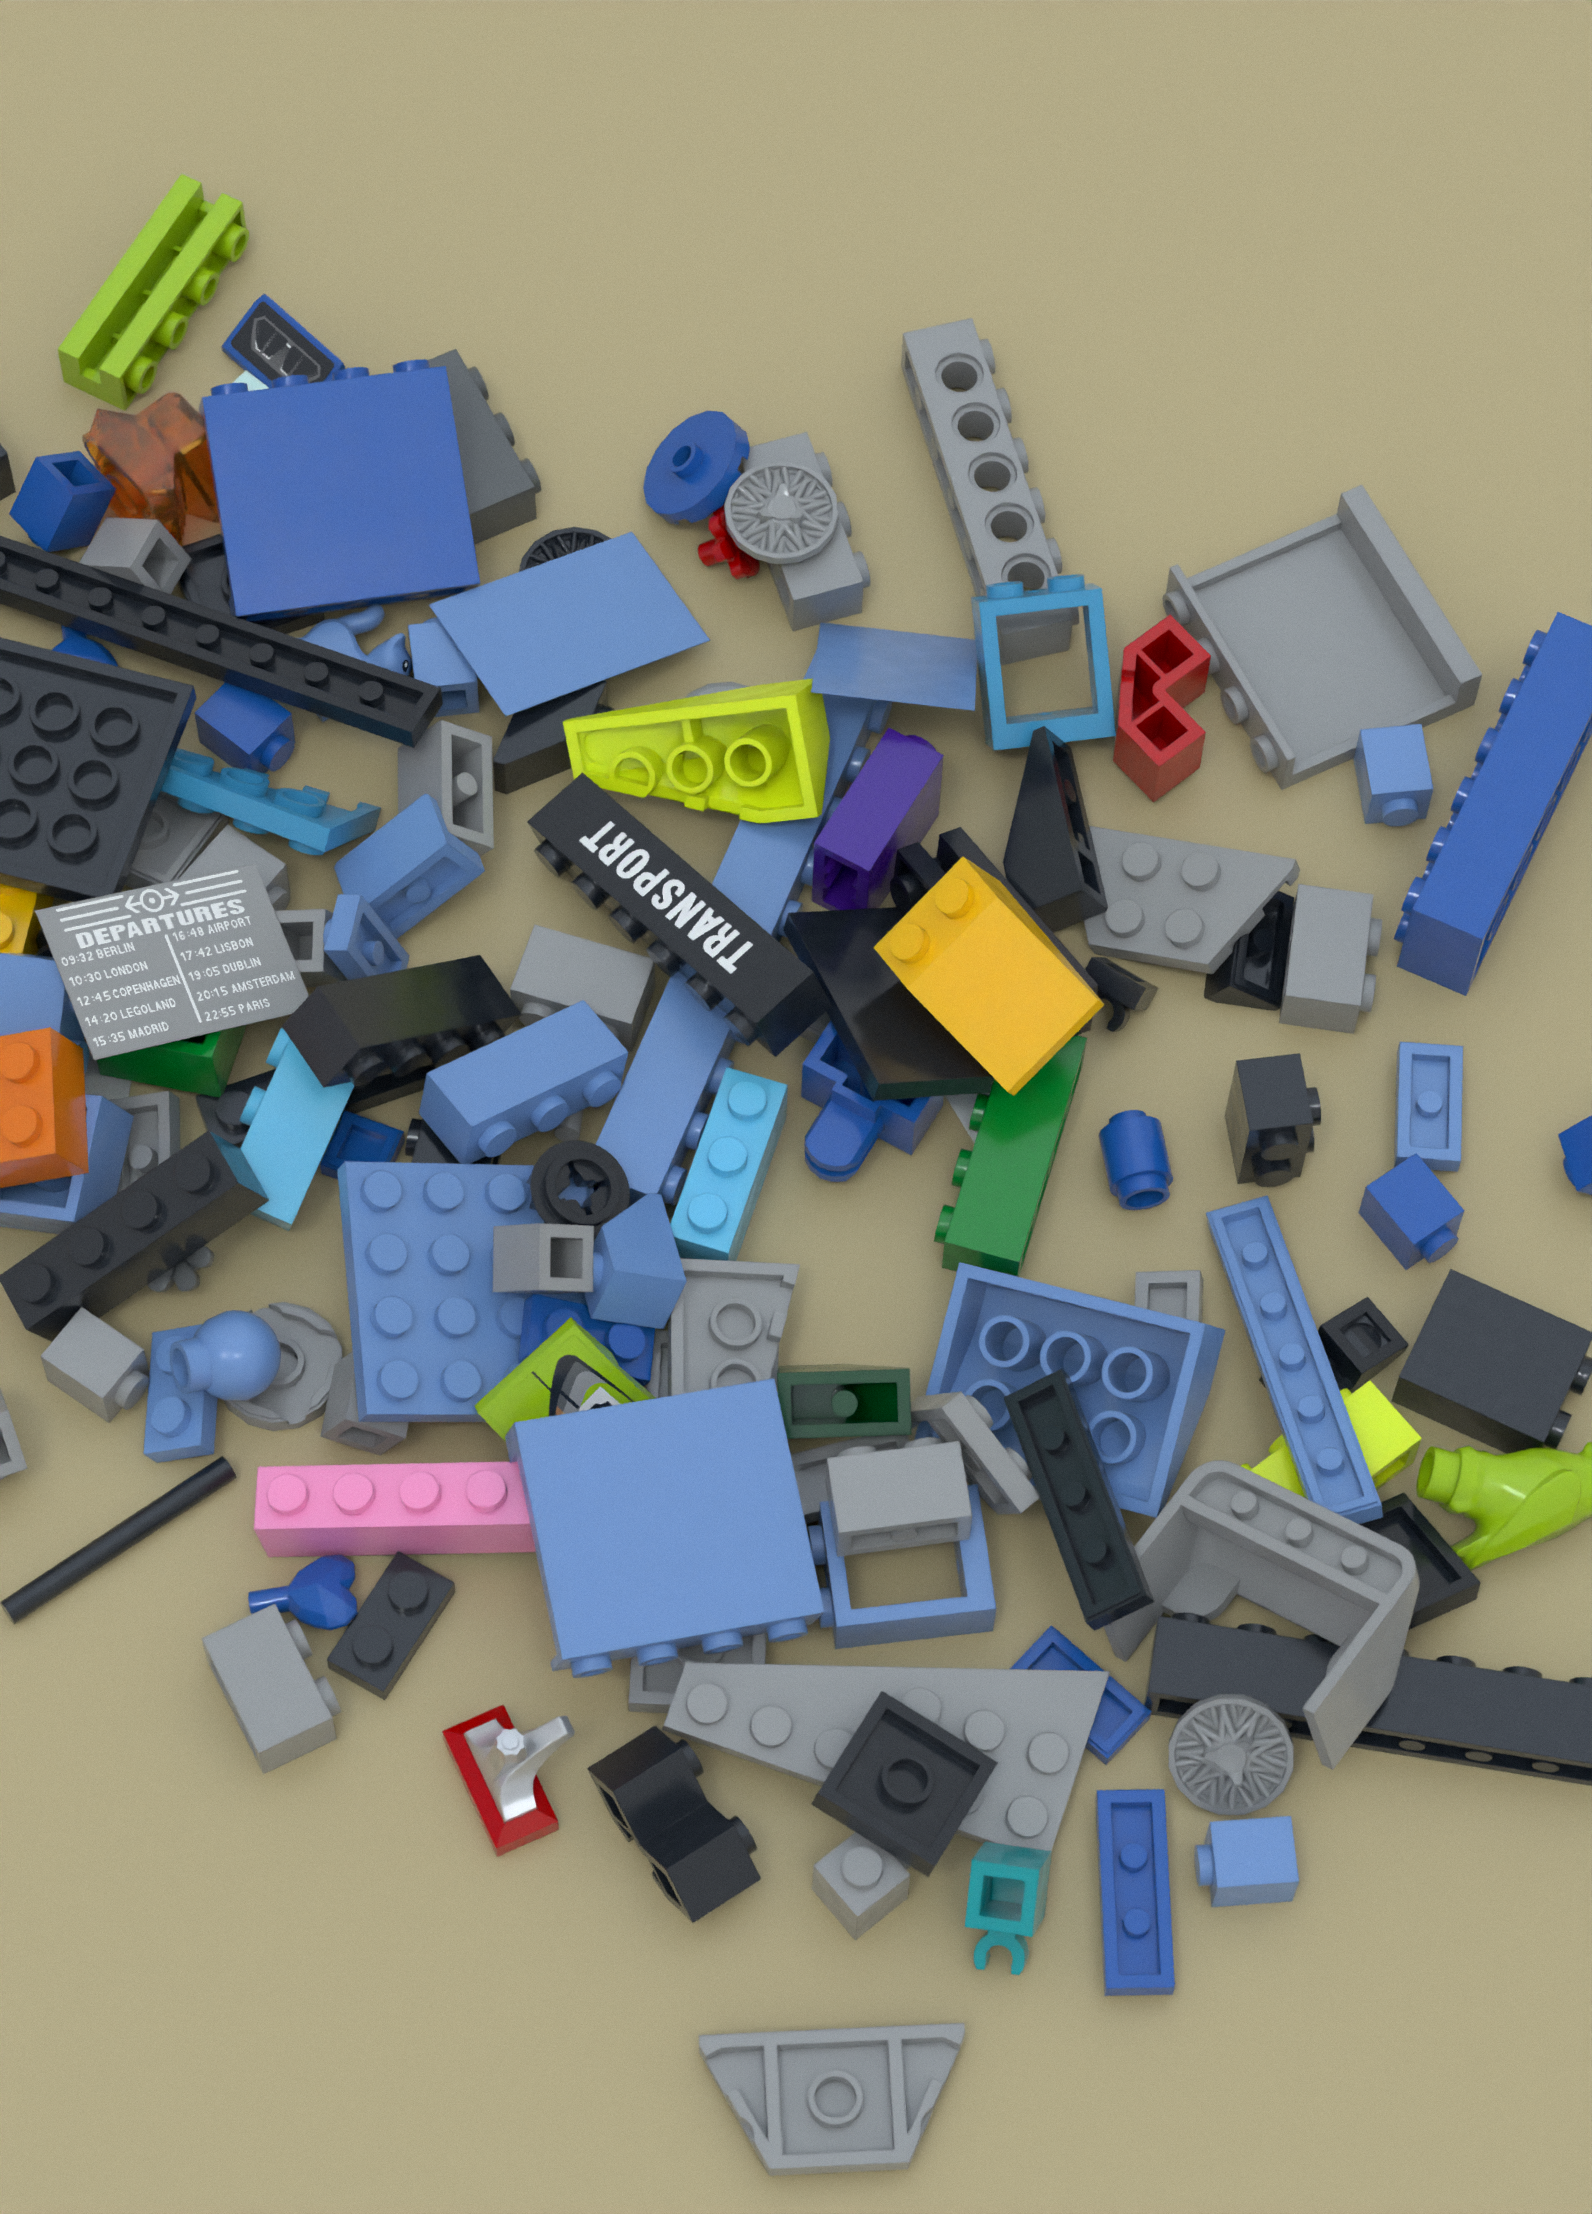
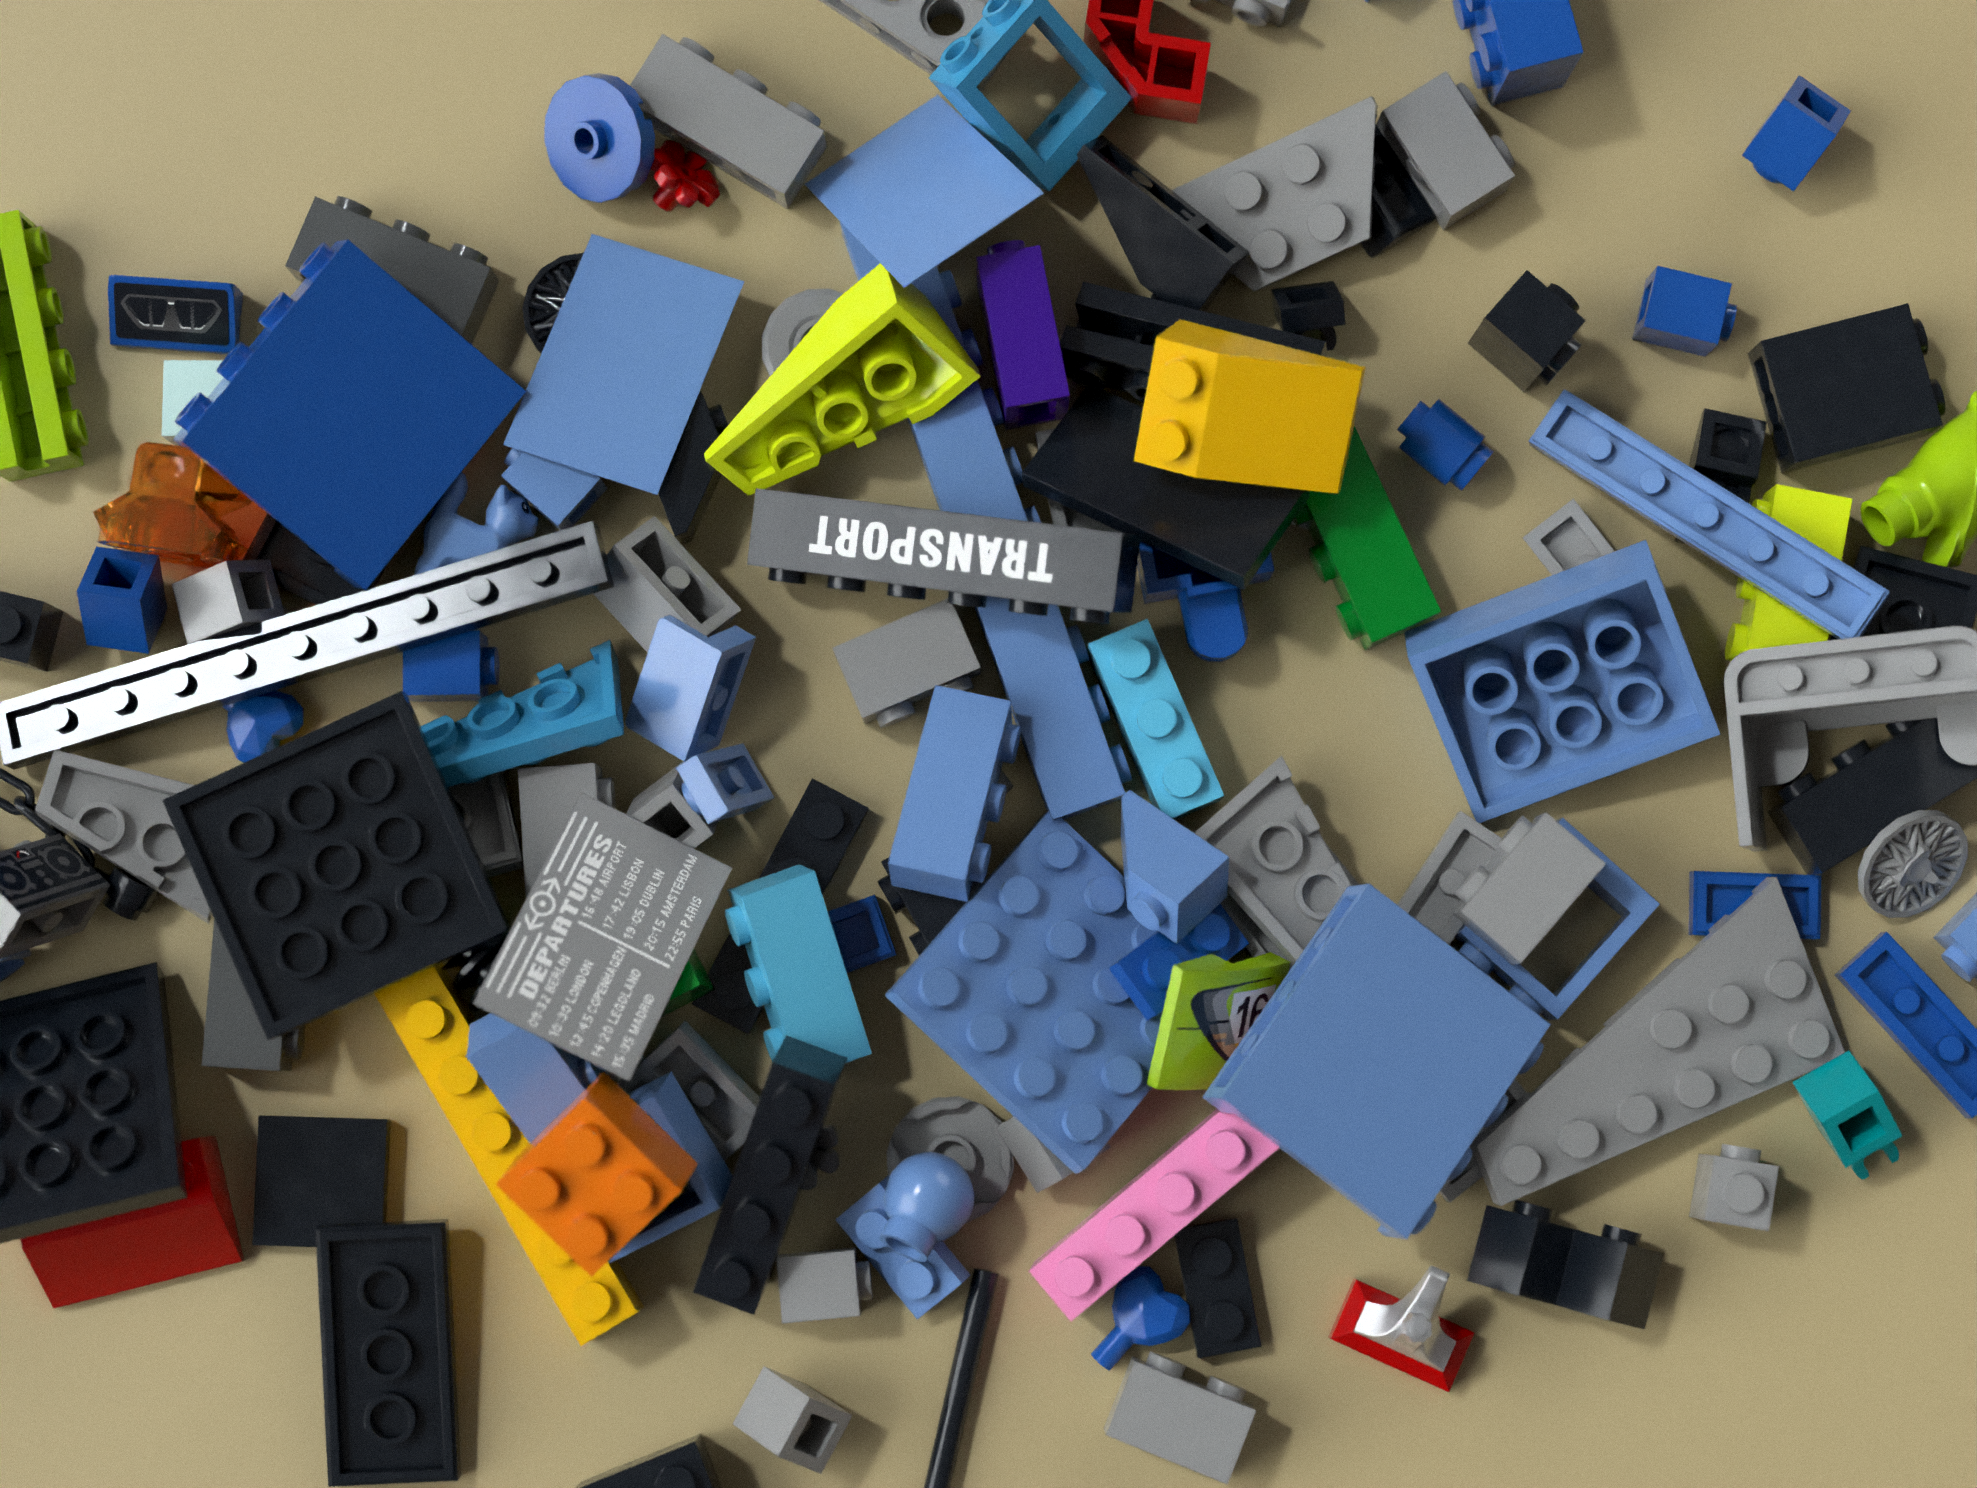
camera: 40 degrees left, 20 degrees up
black brick [282,955,522,1088] -> none
light grey brick [493,1223,594,1294] -> none
black gear [526,1140,630,1241] -> none
light grey wing [699,2023,965,2176] -> none
light grey wheel [724,461,839,564] -> none
dark green slope [777,1364,912,1439] -> none
black plate [811,1691,998,1877] -> none
light grey wing [911,1391,1040,1515] -> none
black tile [1003,1369,1154,1631] -> none
medium blue plate [1394,1042,1463,1172] -> none

